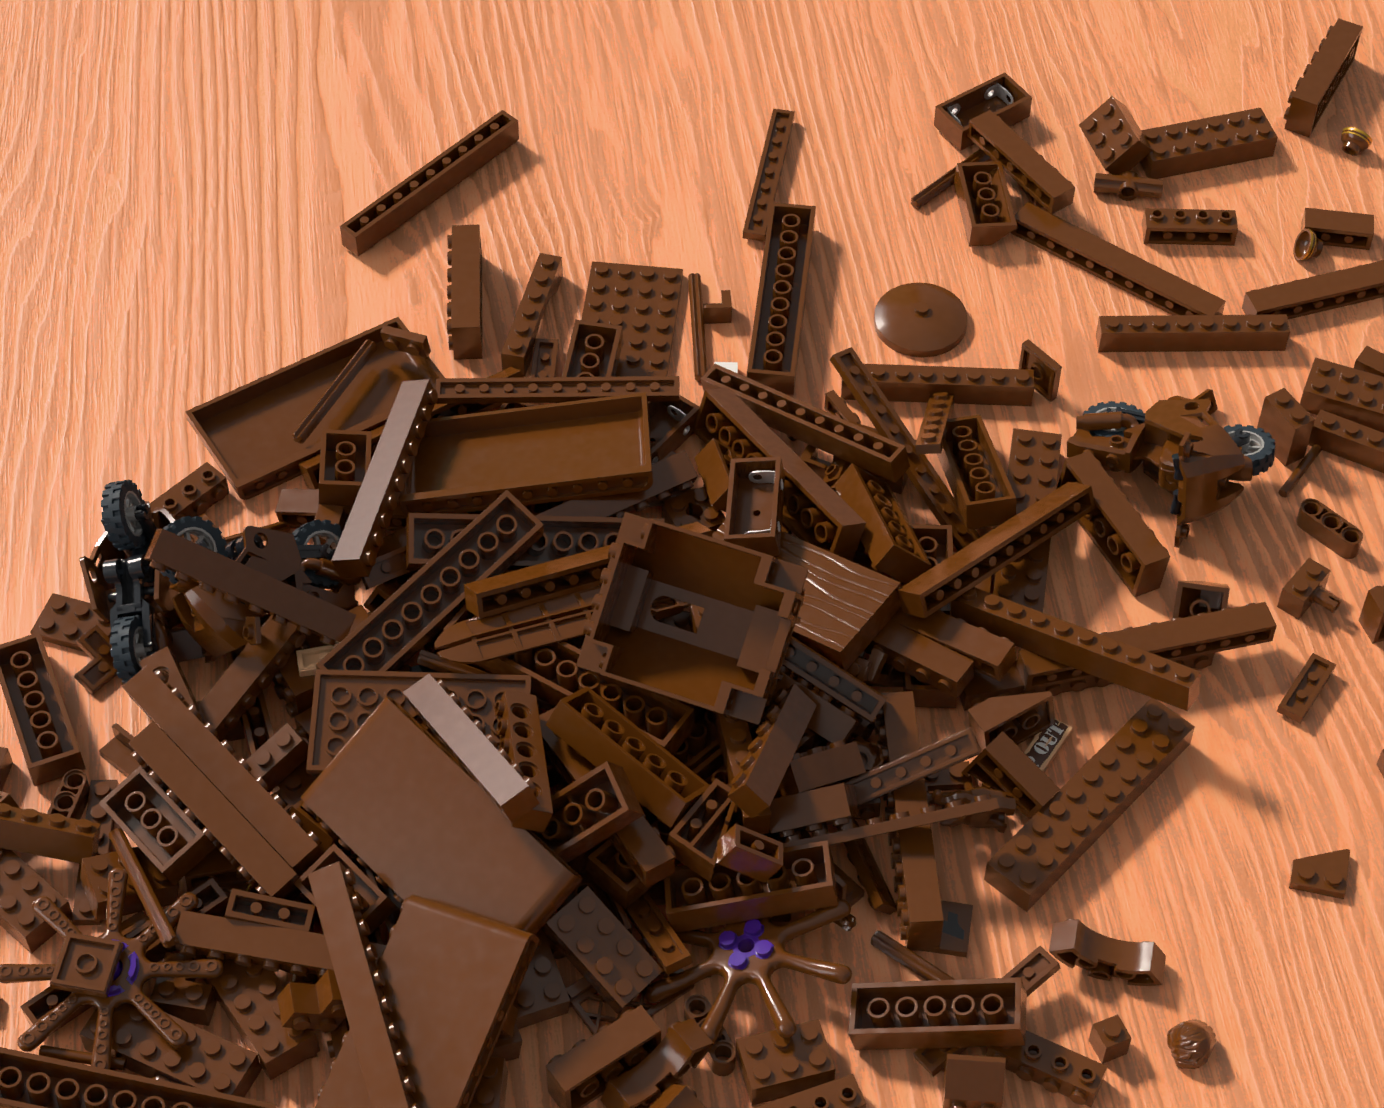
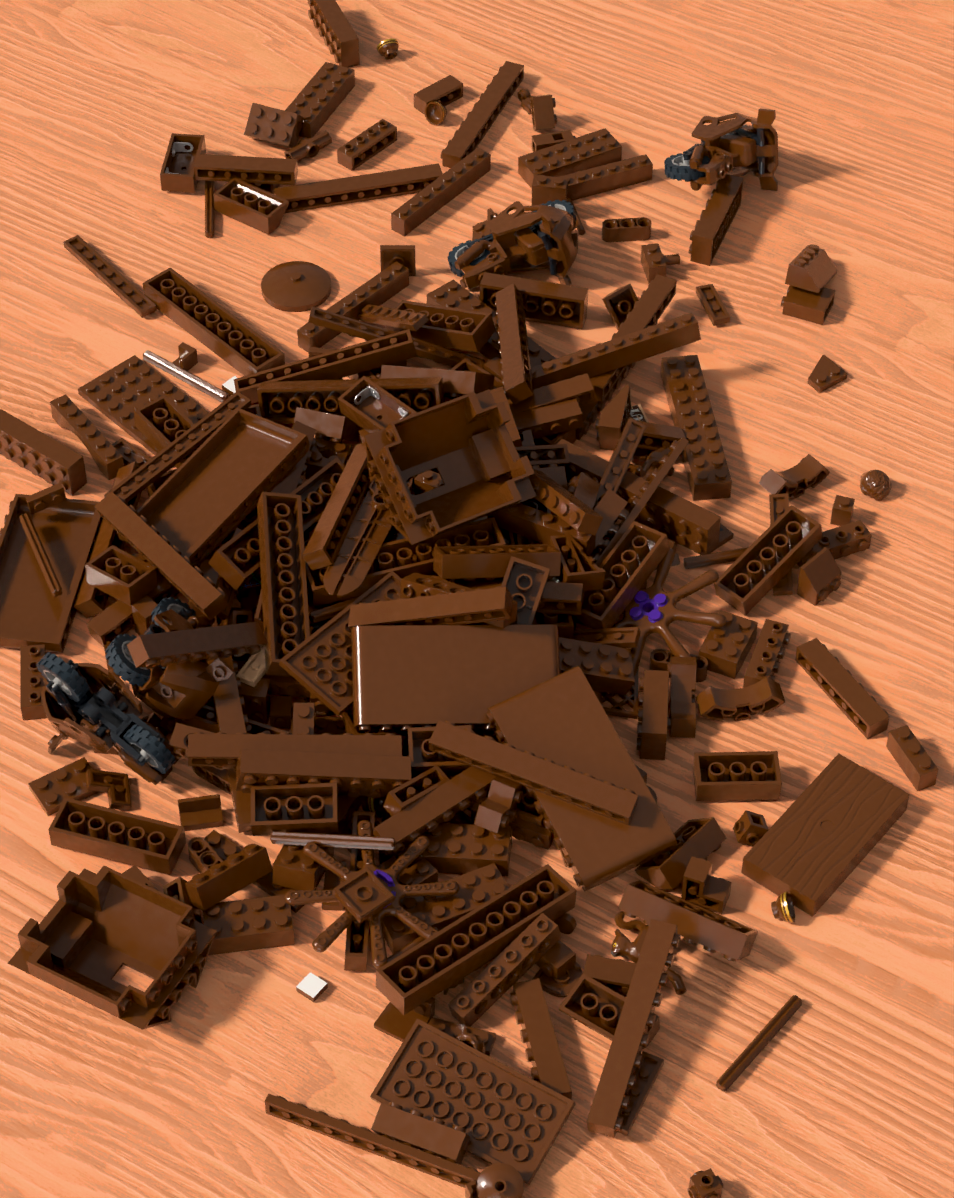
camera: 50 degrees left, 5 degrees down
reddish brown brick [717,824,783,883] -> none

